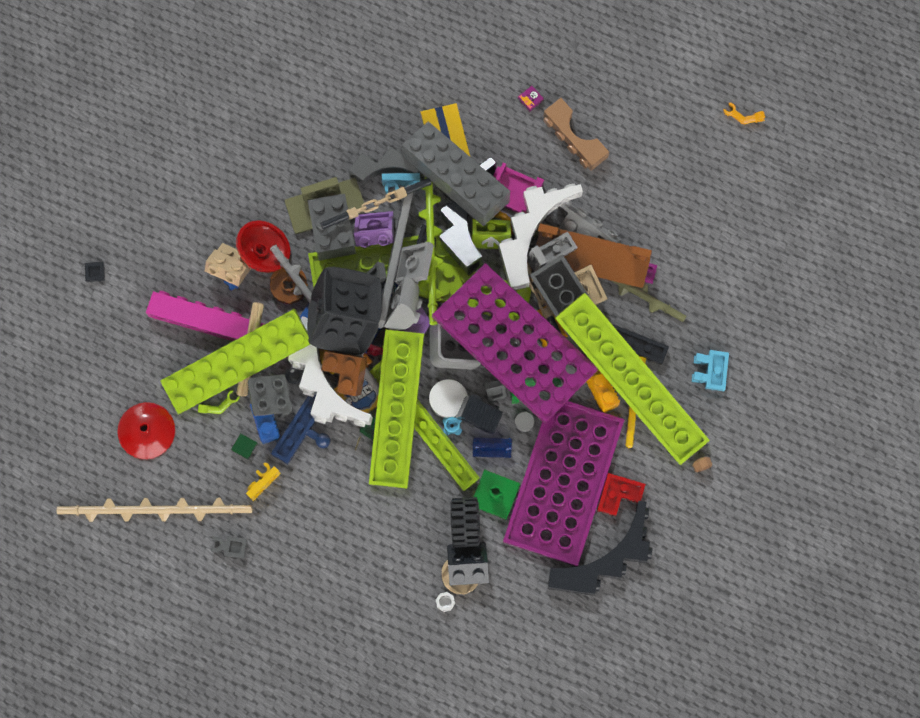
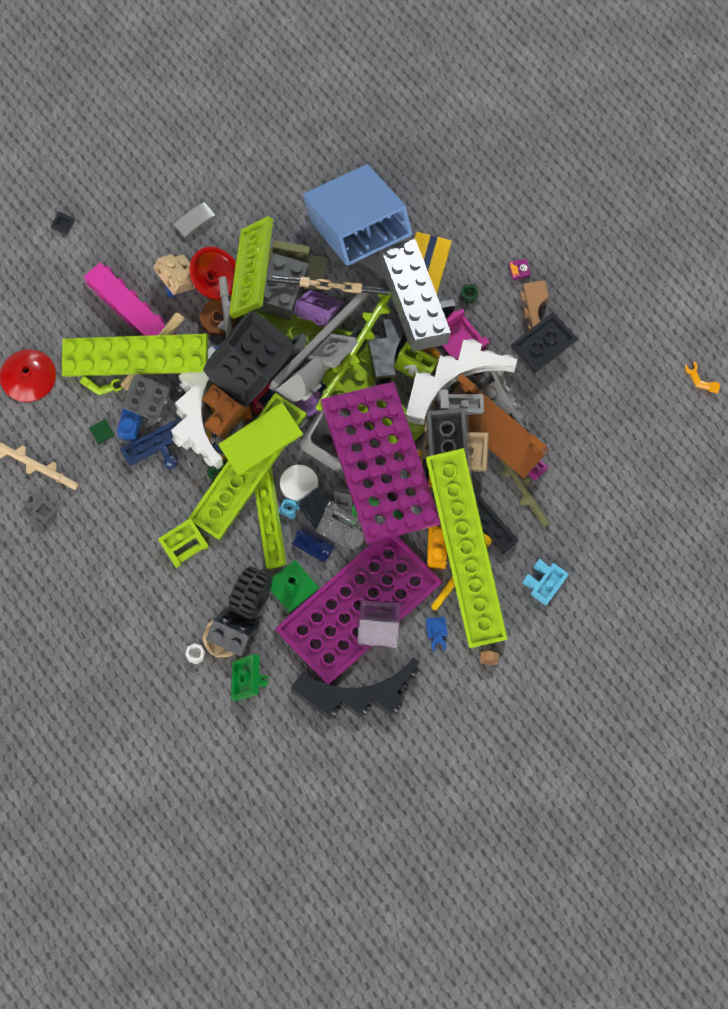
camera: 25 degrees right, 5 degrees down
yellow plate [246,462,281,501] -> none
medium azure plate [382,173,420,194] -> none
red plate [597,473,646,517] -> none
none -> lime plate [157,518,209,568]
none -> light grey slope [174,202,216,238]
none -> lime tile [218,402,304,477]
none -> lime plate [229,216,273,319]
none -> green tile [231,654,269,701]
none -> medium blue brick [303,164,413,266]
none -> clear plate [315,501,361,550]
none -> clear purple slope [358,600,400,648]
none -> blue plate [426,617,448,652]
none -> dark green tile [460,284,479,303]
none -> black tile [510,312,578,374]

